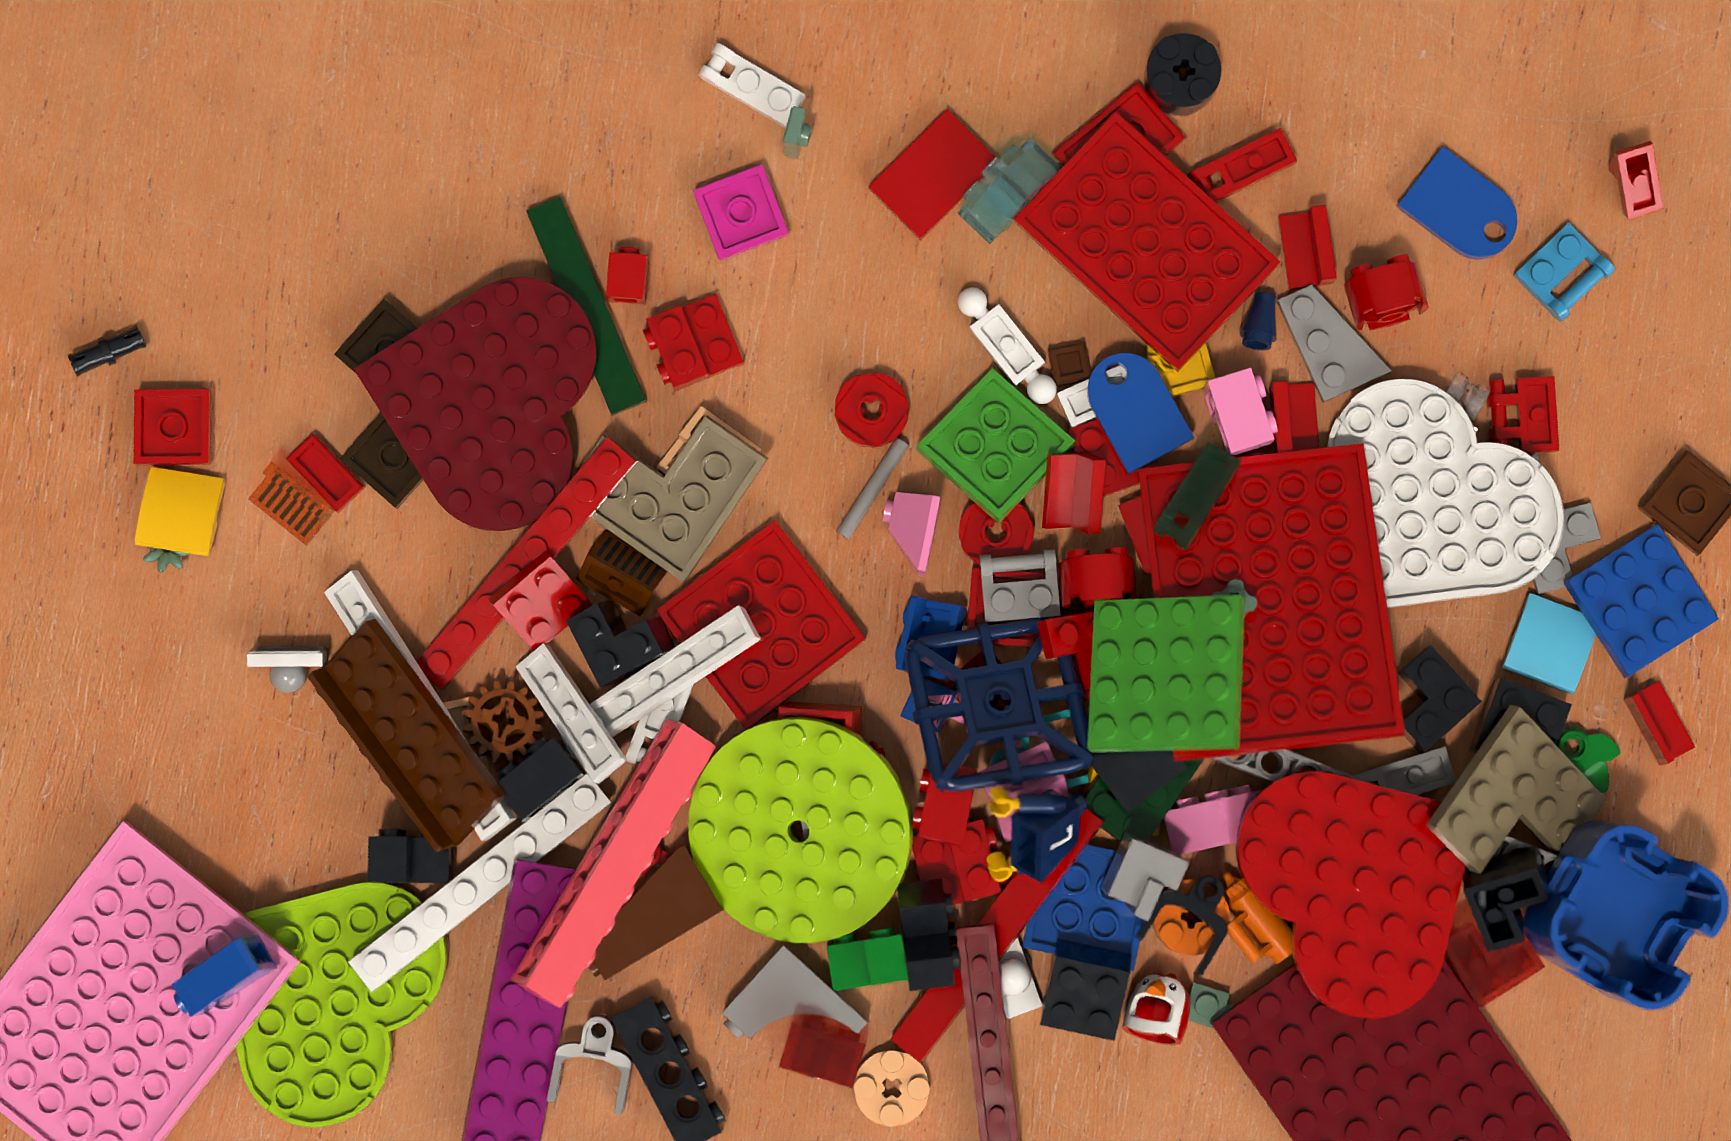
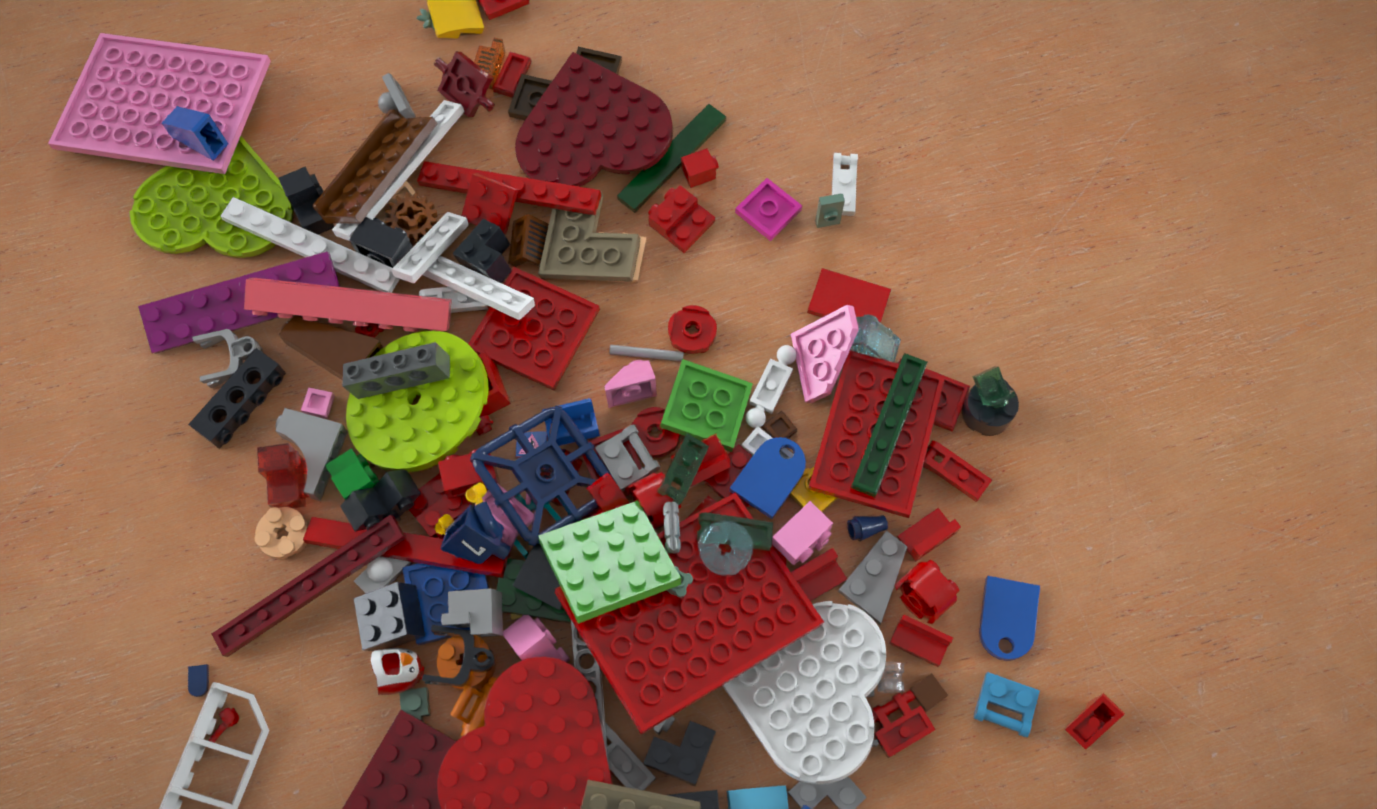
camera: 60 degrees right, 15 degrees down
none -> bright pink plate [301,388,335,419]
none -> dark grey brick [342,342,450,399]
none -> dark red plate [434,51,495,117]
none -> clear green plate [657,433,709,505]
none -> light grey axle [663,502,681,553]
none -> clear light blue plate [698,520,753,575]
none -> bright pink plate [791,305,859,403]
none -> dark green tile [851,353,928,497]
none -> red panel [889,615,953,667]
none -> reddish brown tile [909,673,948,712]
none -> clear green bracket [972,366,1016,408]

